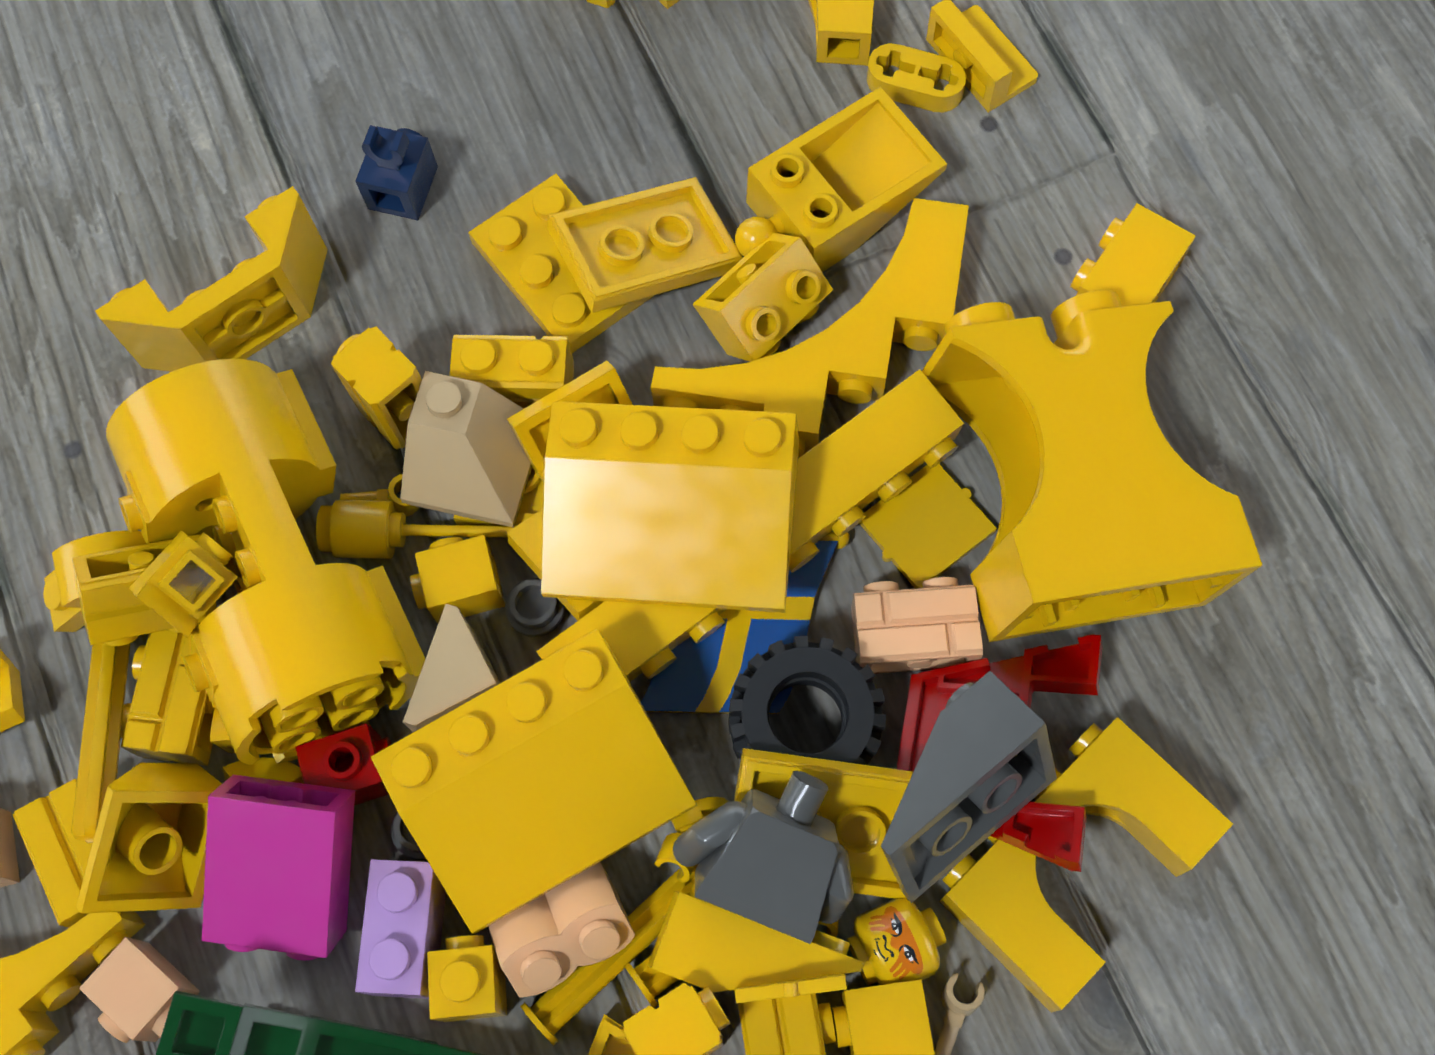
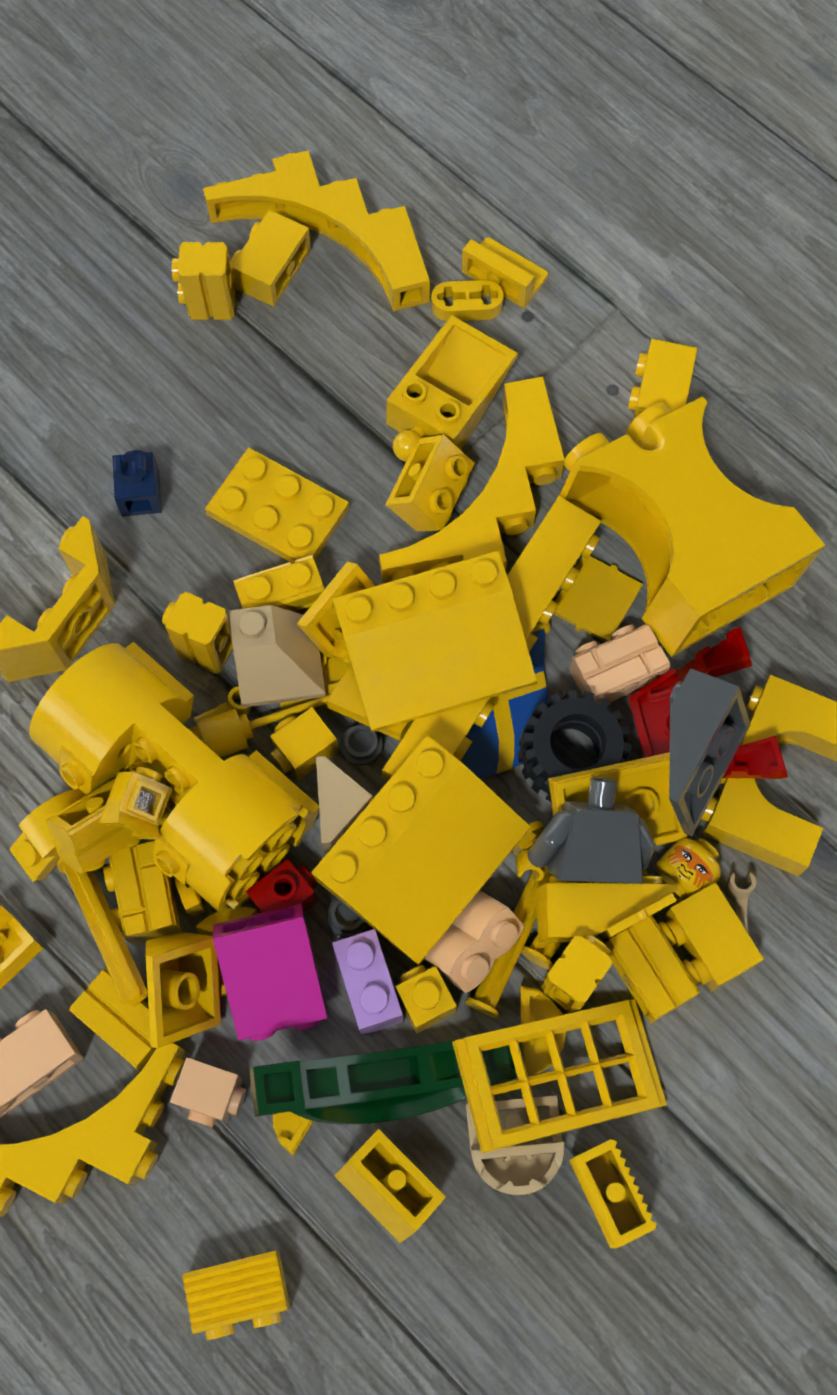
camera: 25 degrees left, 0 degrees up
yellow tile [547,177,743,313] -> none

